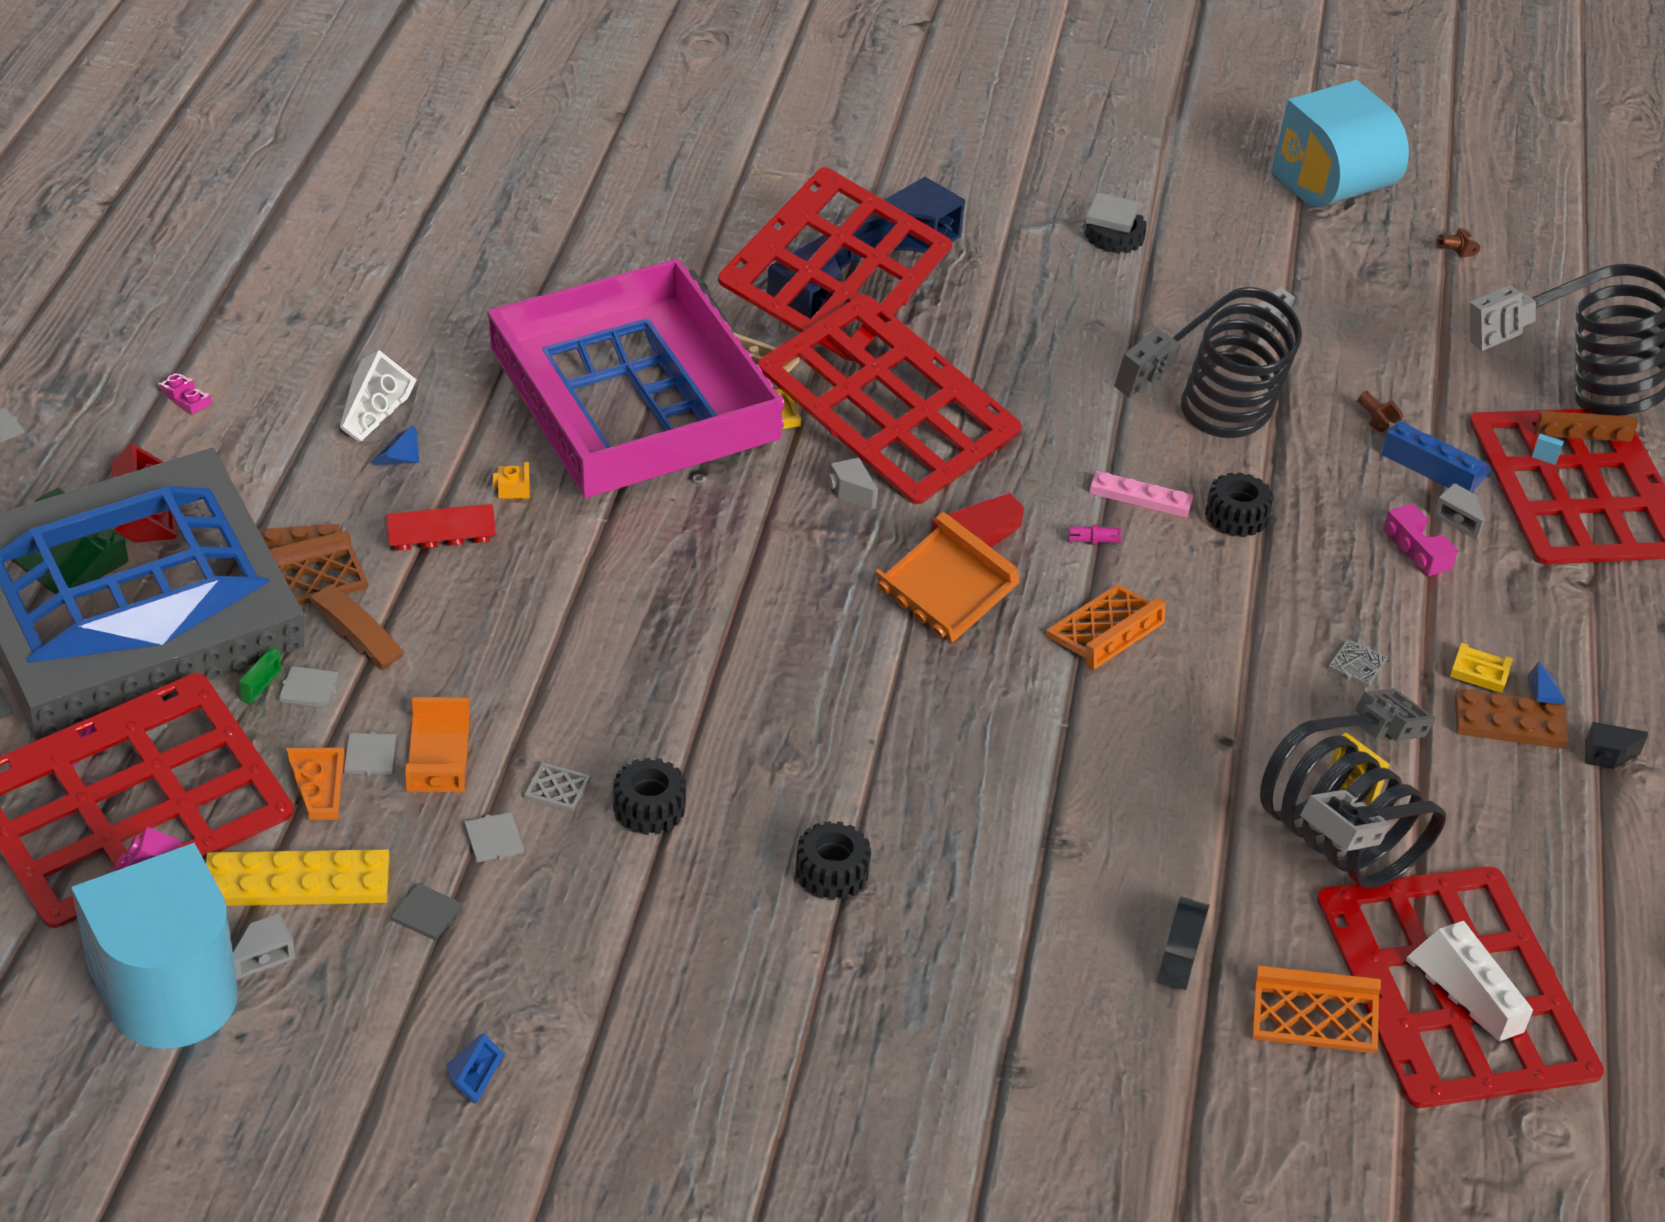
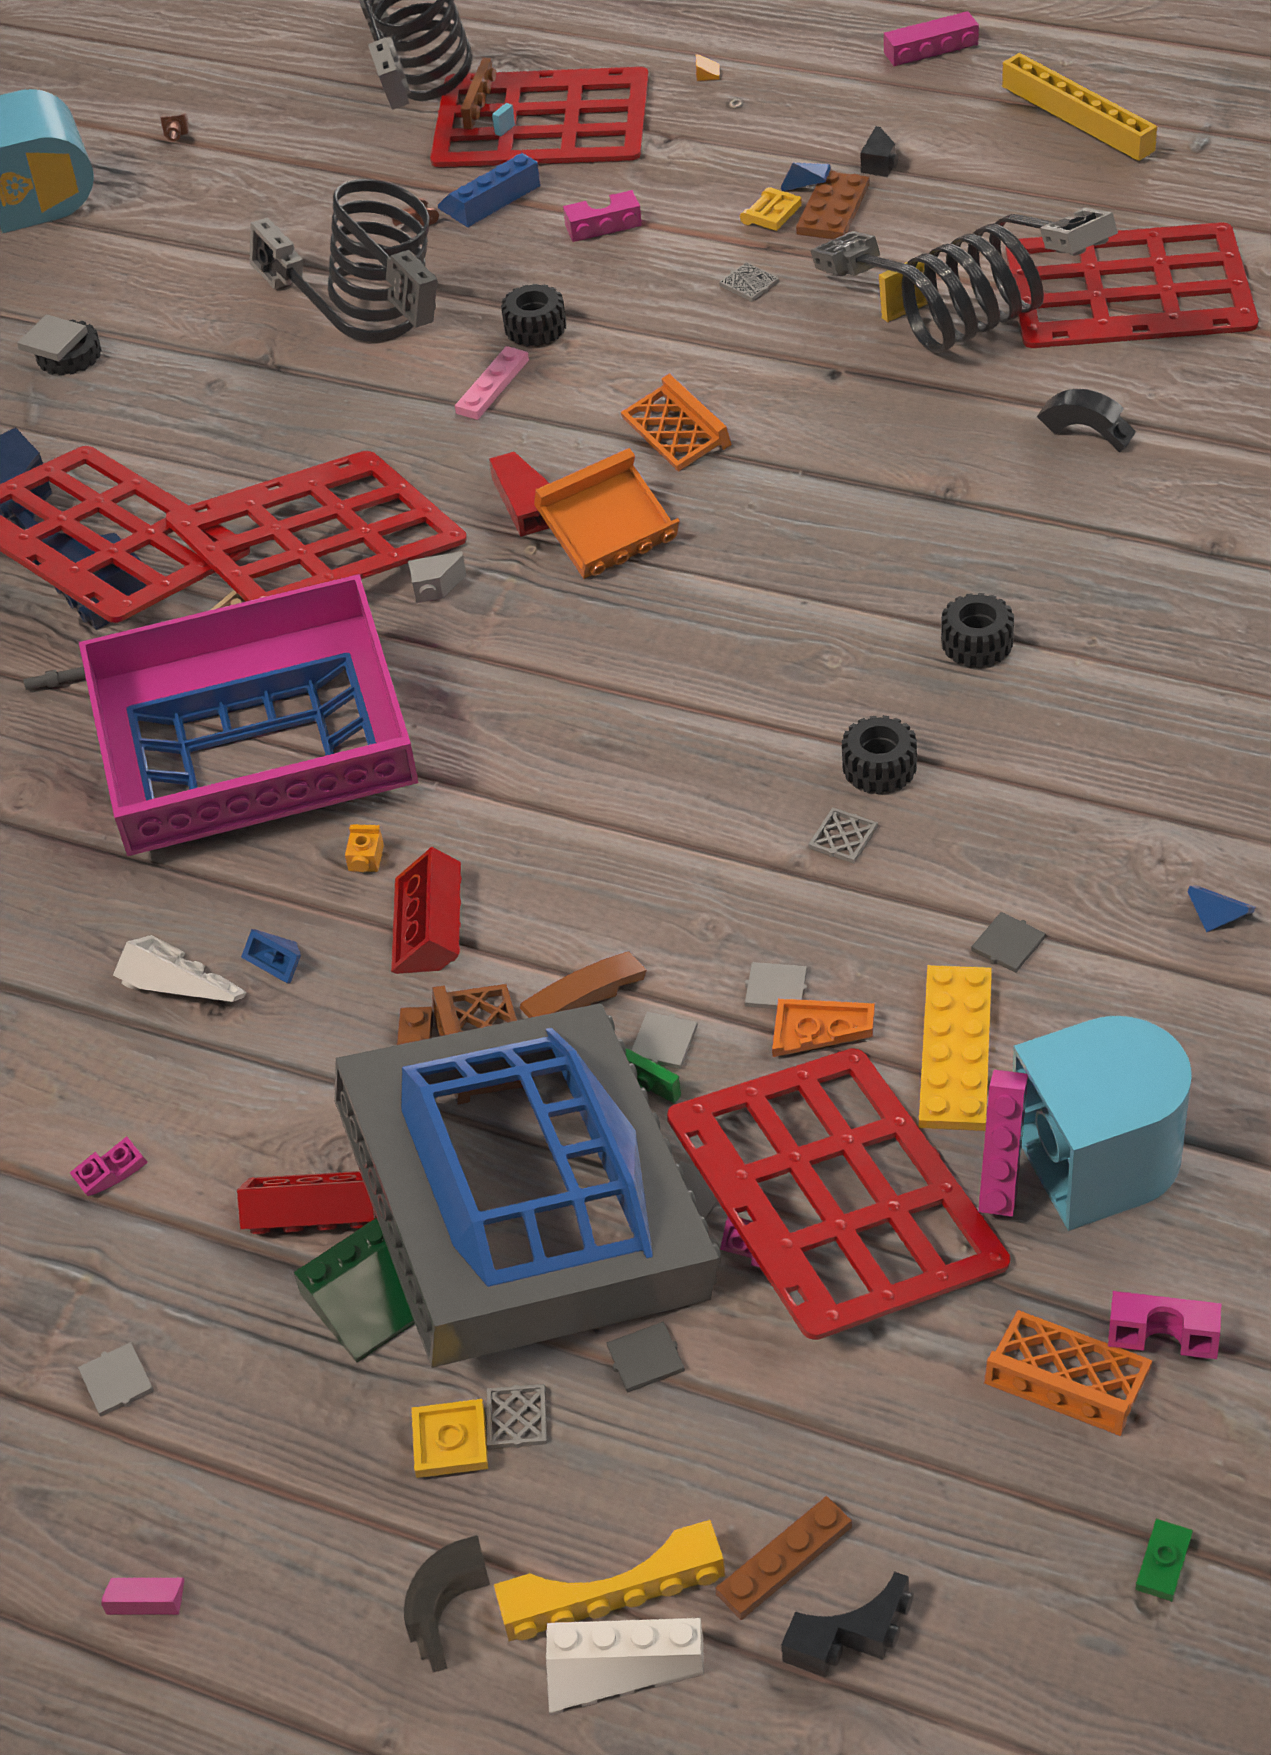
camera: 70 degrees left, 5 degrees up
orange panel [405,697,470,792] -> none
light grey piece [464,812,524,863] -> none
dark pink pin [1069,524,1121,545] -> none
orange fence [1252,965,1381,1054] -> none
white wedge [1406,921,1533,1041] -> none
light grey slope [1434,483,1485,540] -> none

